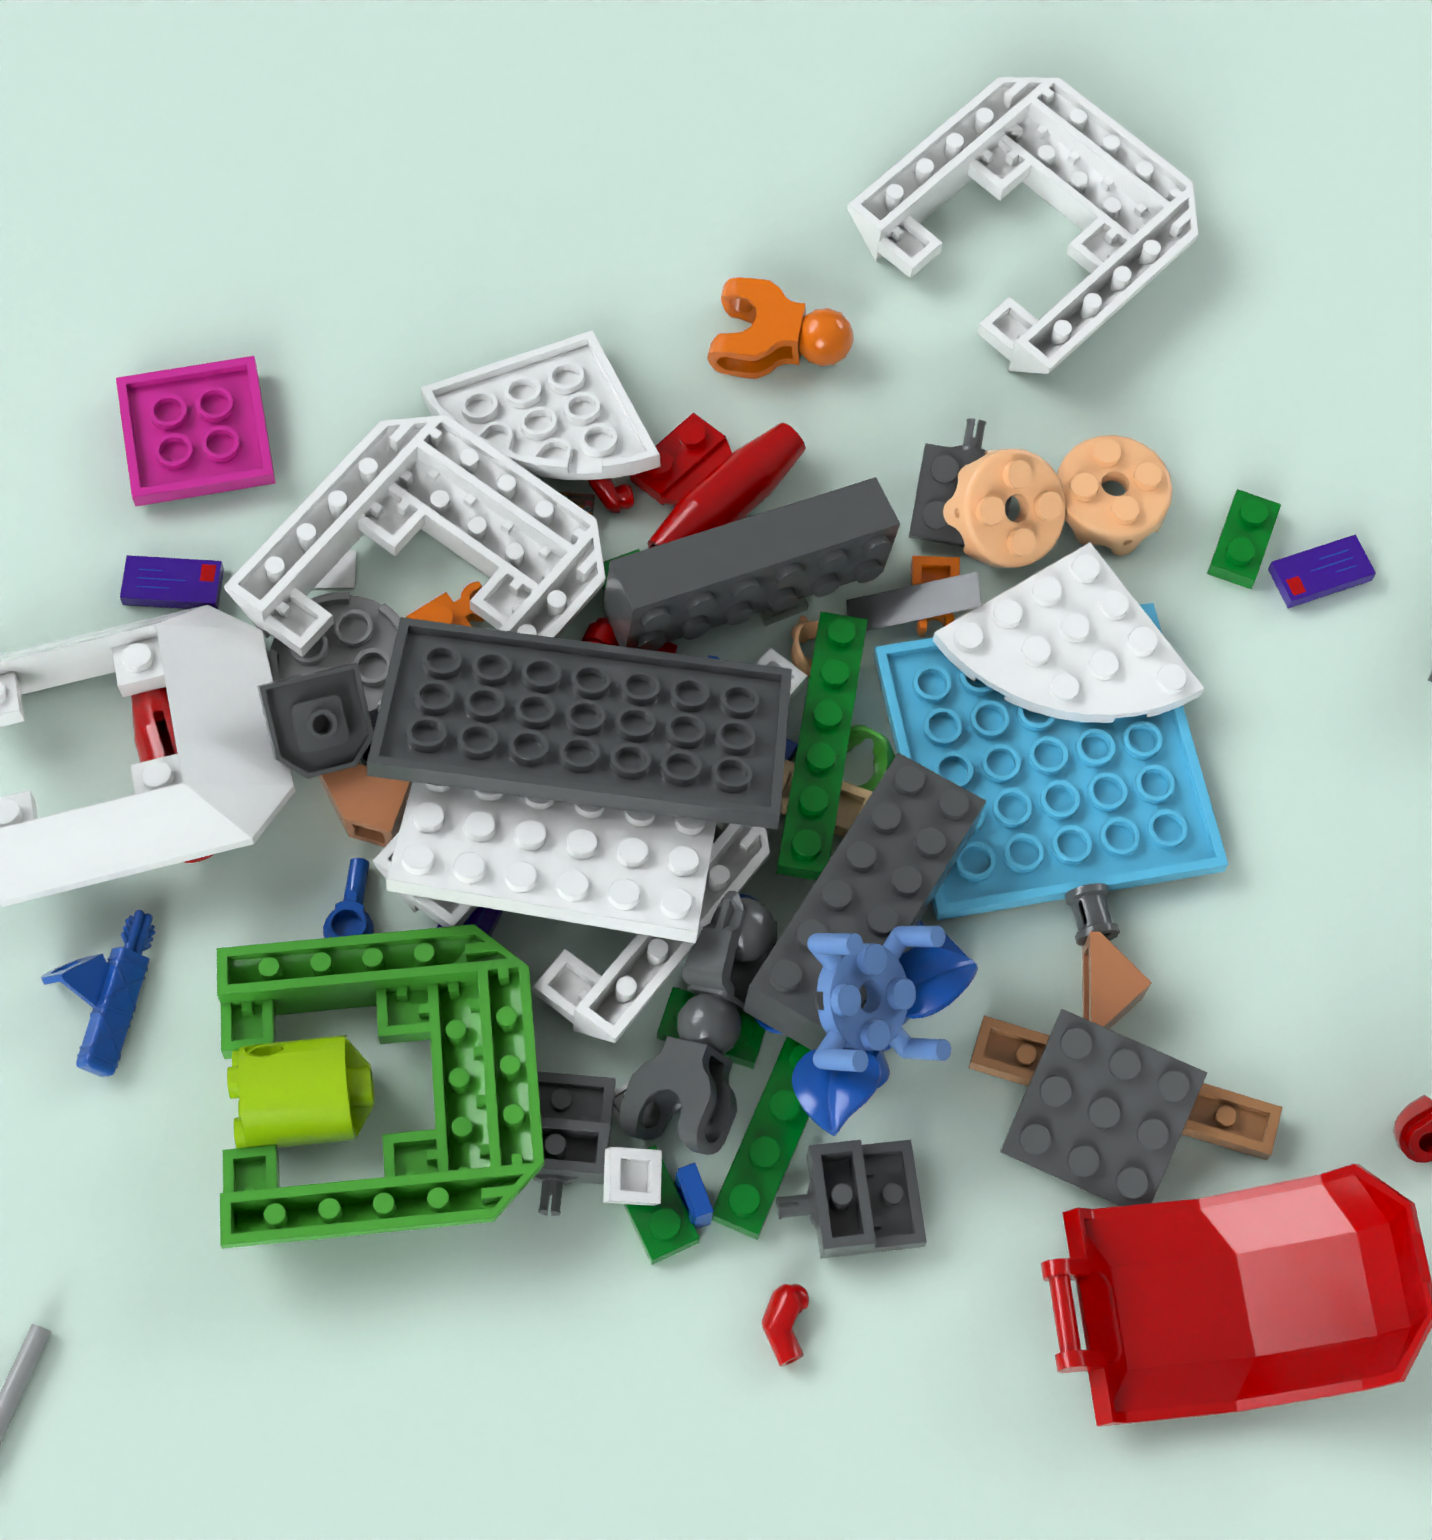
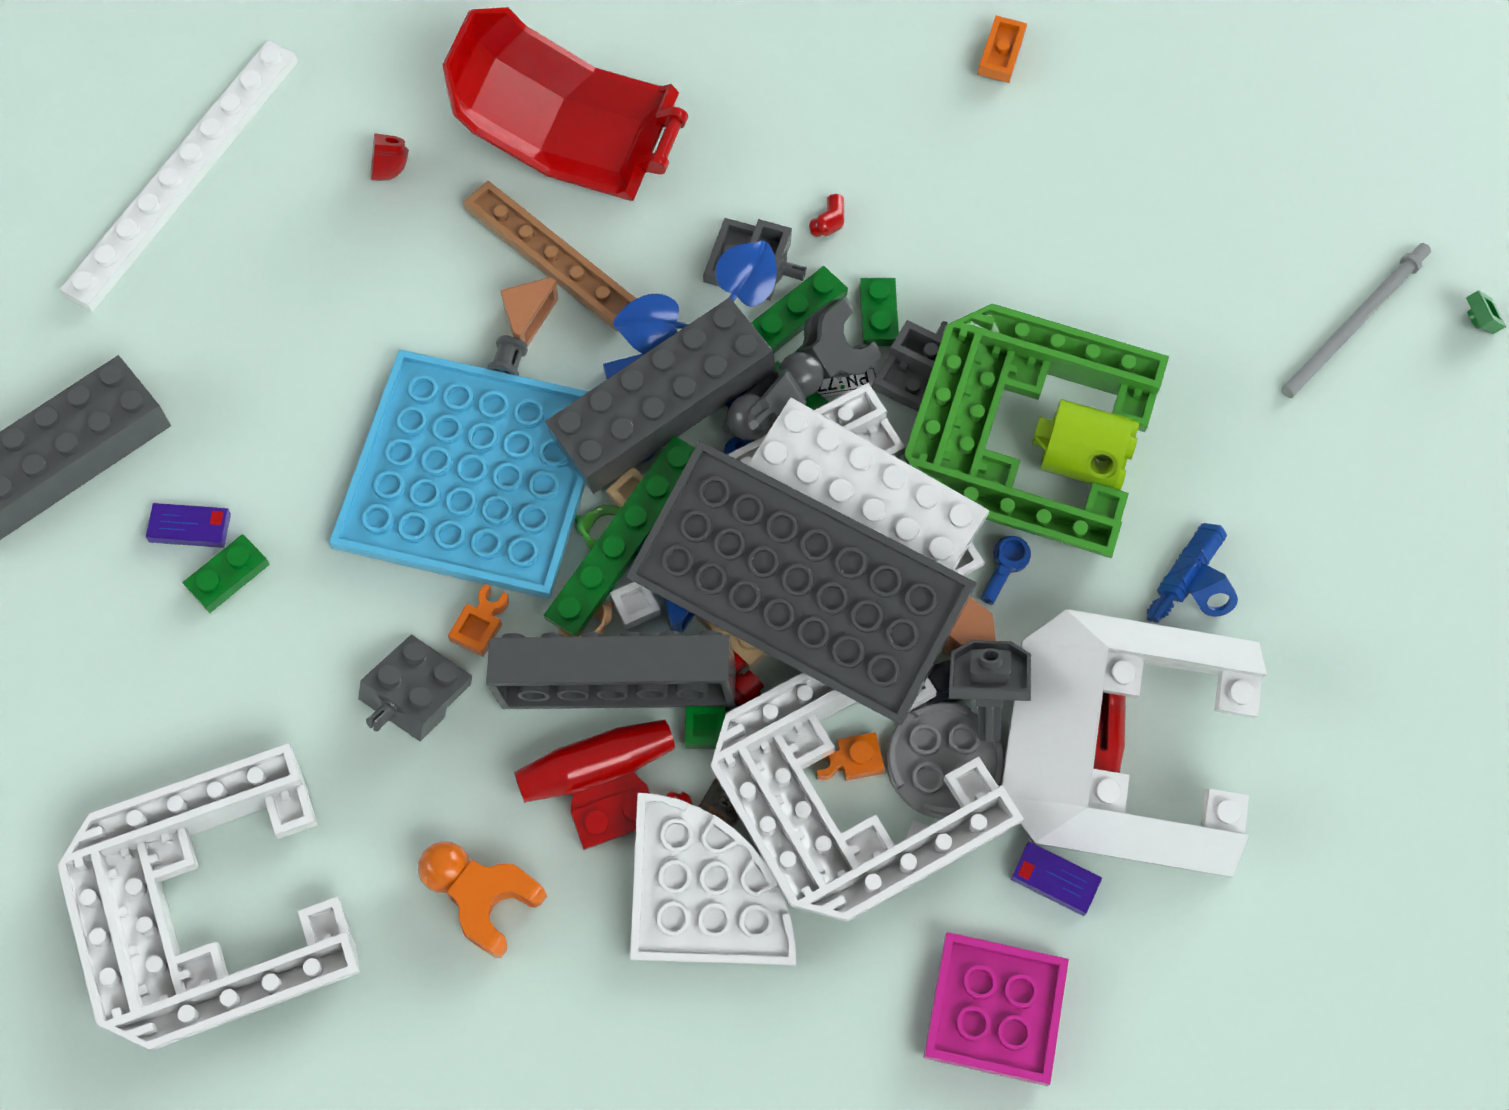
camera: 155 degrees left, 0 degrees up
white plate [603,1147,662,1206] -> none
blue tile [674,1163,714,1230] -> none
medium blue plate [807,926,951,1072] -> none
sticker [846,571,982,631] -> none
white plate [932,542,1204,723] -> none
light nougat plate [943,449,1066,568] -> none
dark grey plate [1000,1009,1208,1206] -> none
light nougat plate [1057,435,1173,556] -> none

